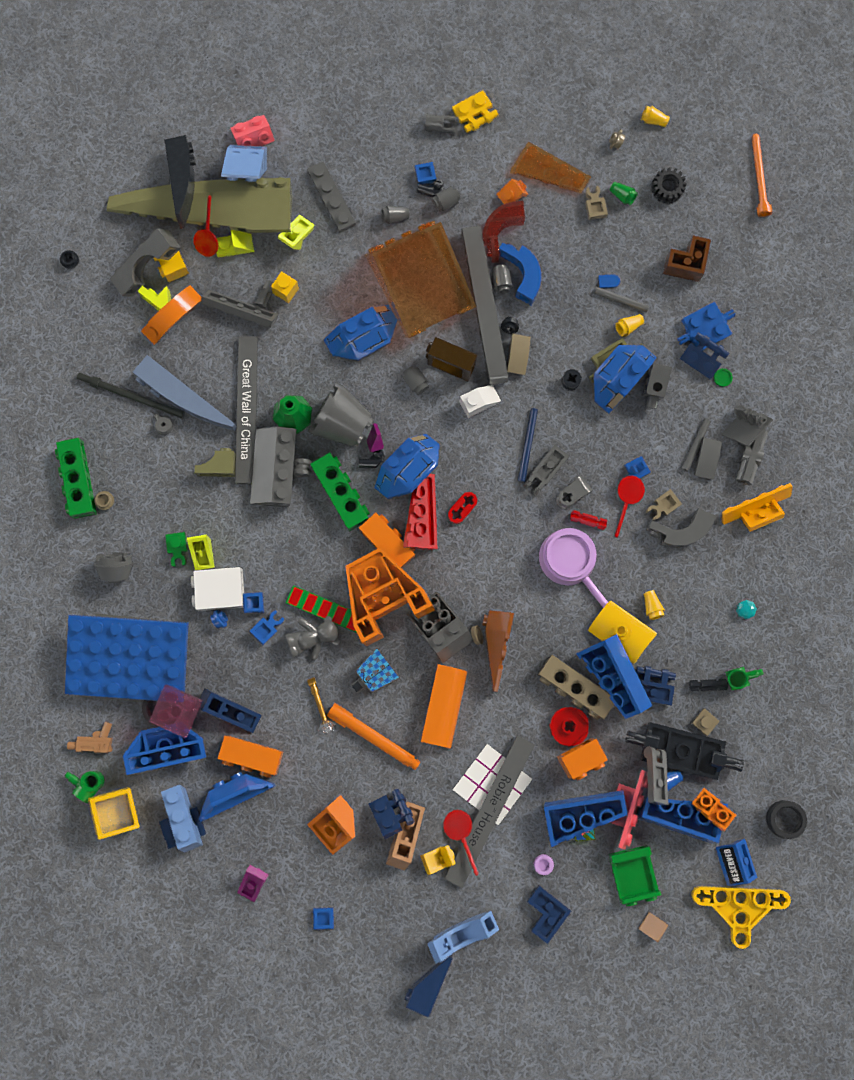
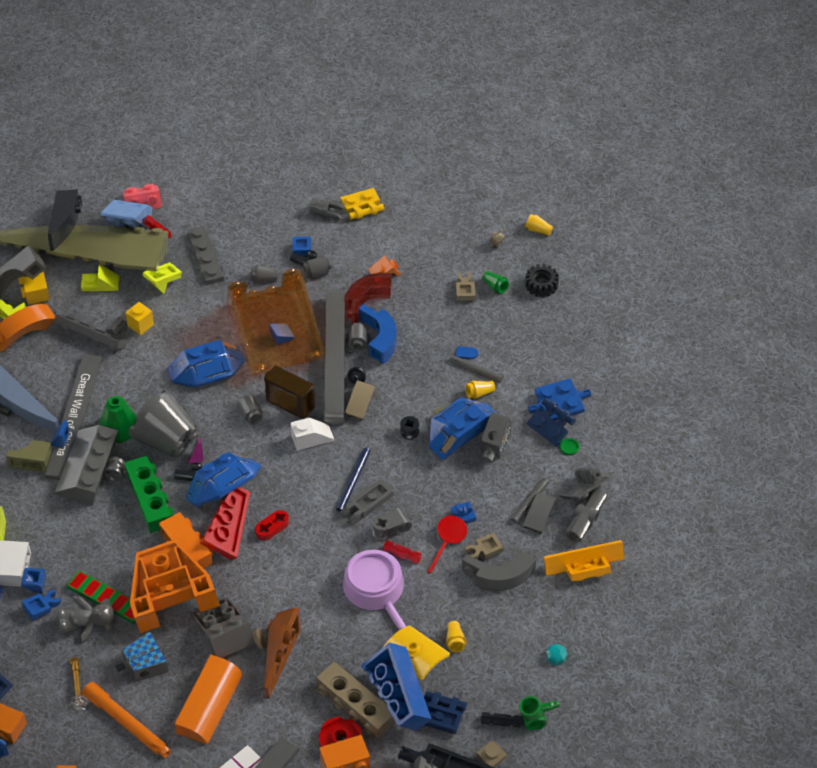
camera: 15 degrees right, 30 degrees down
red piece [193,195,218,257] -> none
clear orange wing [510,141,591,194] -> none
reddish brown brick [663,235,711,282] -> none
orange piece [752,134,772,217] -> none
none -> blue slope [51,420,70,448]
none -> red axle [143,215,171,239]
none -> slope [269,323,295,345]

